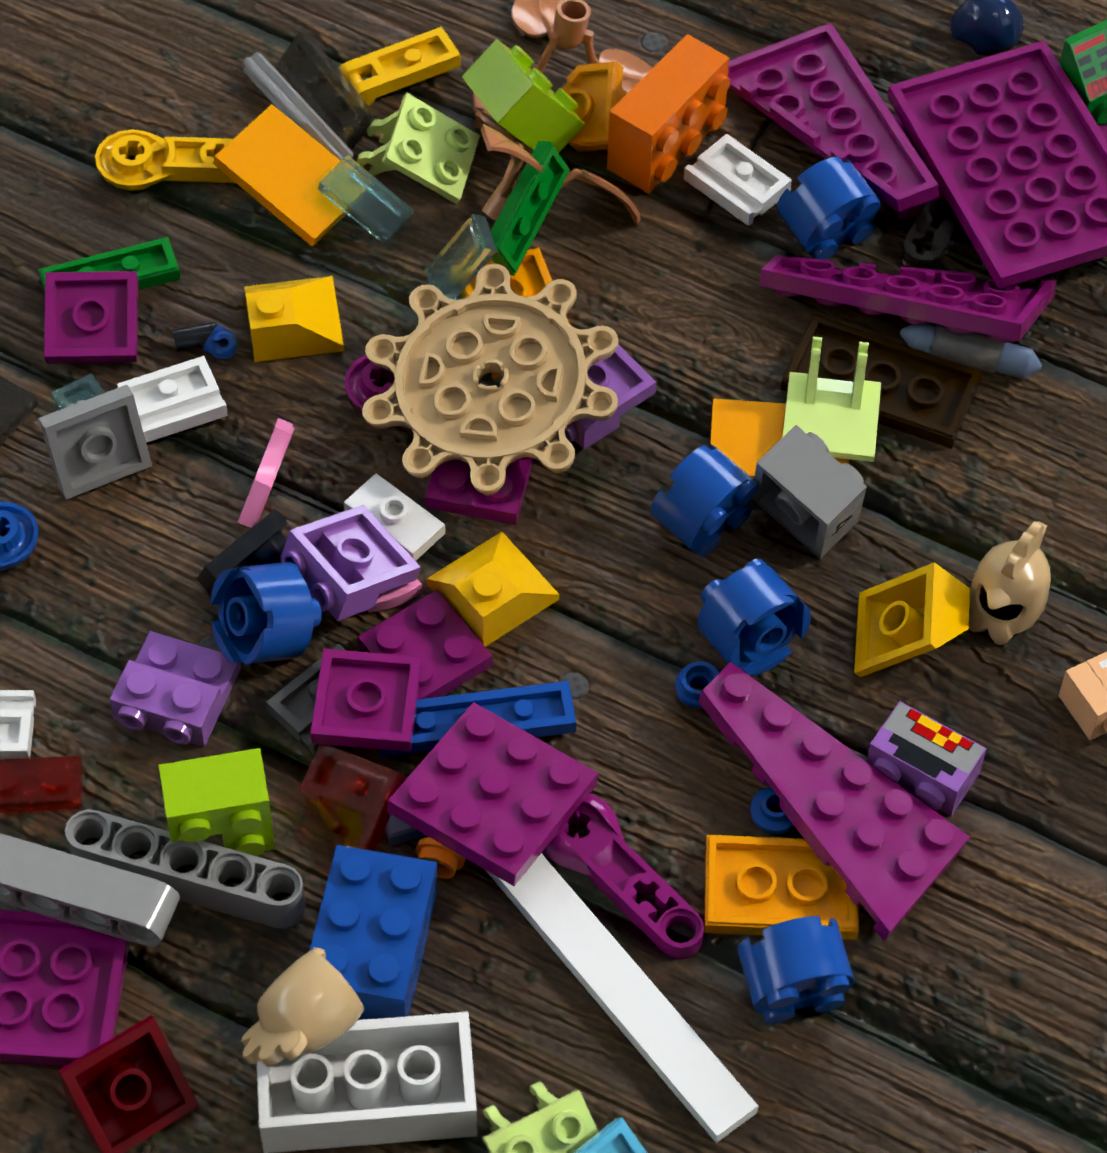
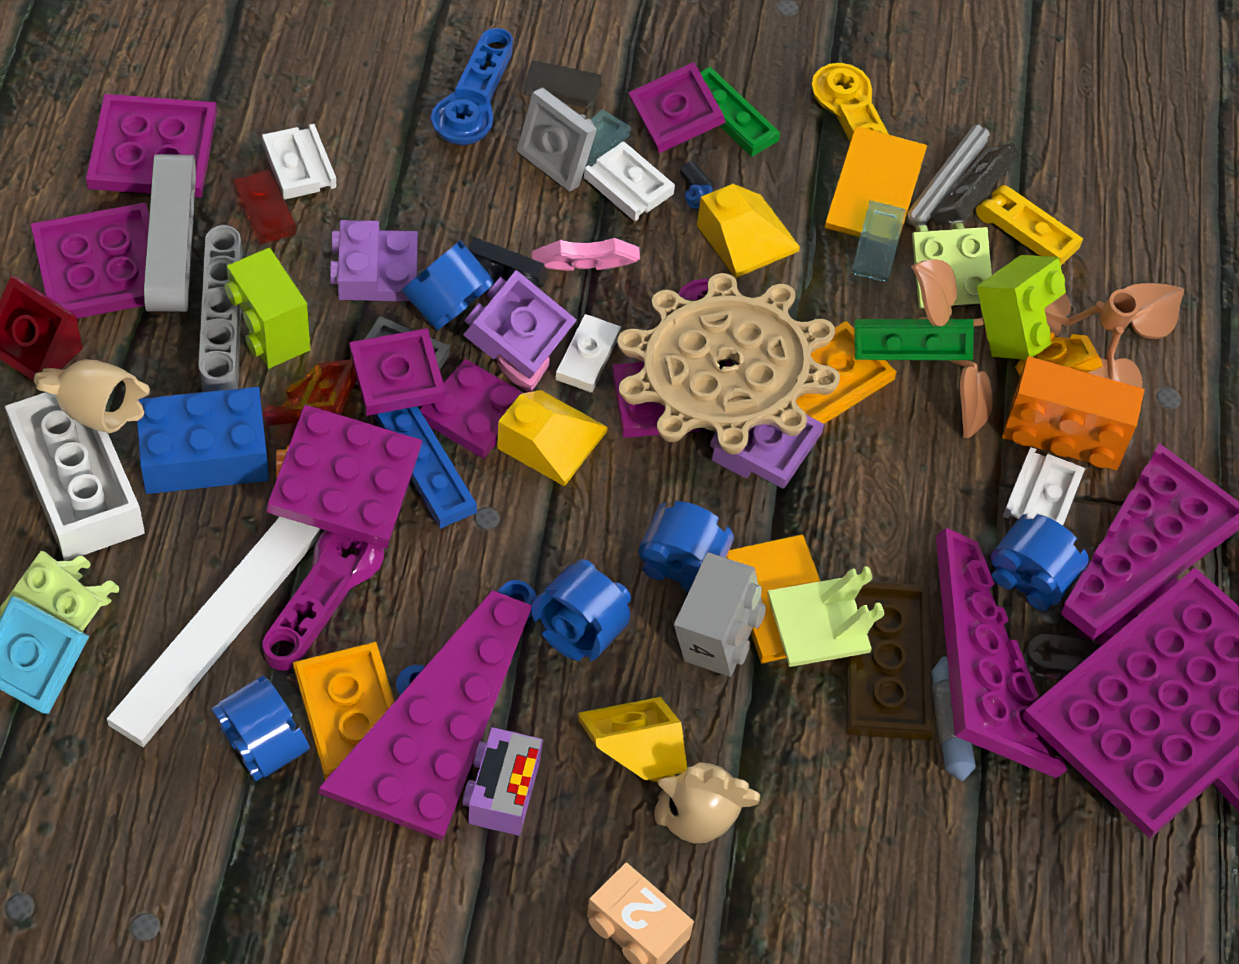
camera: 65 degrees right, 0 degrees up
clear light blue tile [425,214,497,300] -> none

